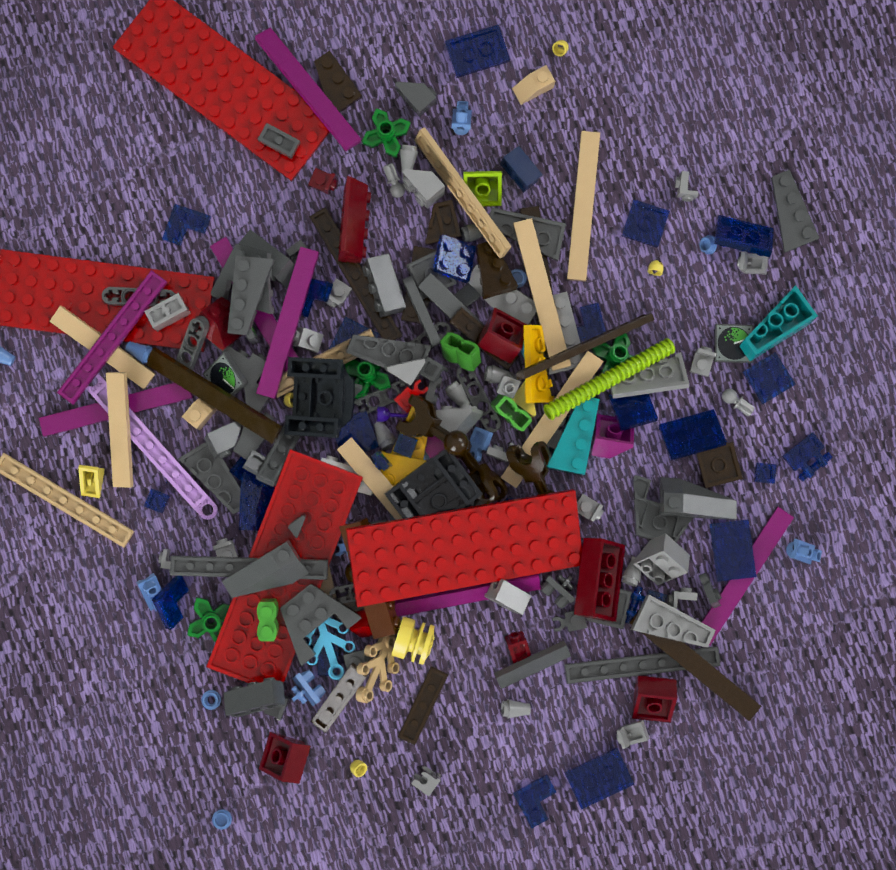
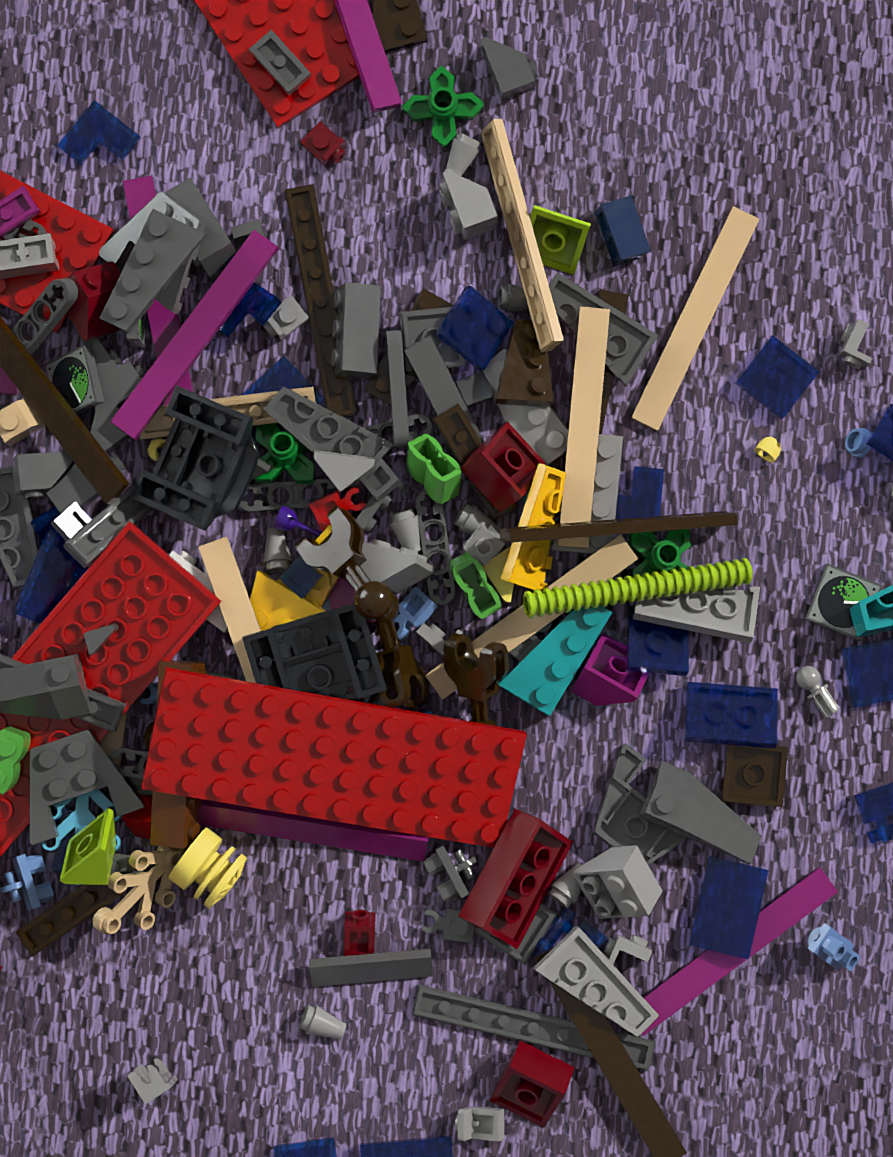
camera: 20 degrees right, 0 degrees up
light grey bracket [292,327,324,353] -> none
clear blue plate [335,410,379,460] -> none
dark red slope [338,176,371,264] -> none
light yellow hinge [350,760,367,777] -> none
clear blue plate [371,451,393,471] -> none
light grey axle [383,163,405,198] -> none
dark brown tile [398,666,449,745] -> none
dark brown wing [425,200,461,246] -> none
clear blue plate [445,24,510,78] -> none
medium blue hips [451,101,472,135] -> none
hinge [484,579,531,615] -> none
medium blue plate [511,269,527,288] -> none
tan slope [512,65,555,105] -> none
light yellow hinge [552,40,569,57] -> none
light grey bracket [577,494,604,522] -> none
light grey bracket [689,346,716,377] -> none
dark grey plate [699,573,722,608] -> none
clear blue plate [754,463,776,484] -> none
none -> lime slope [60,808,116,885]

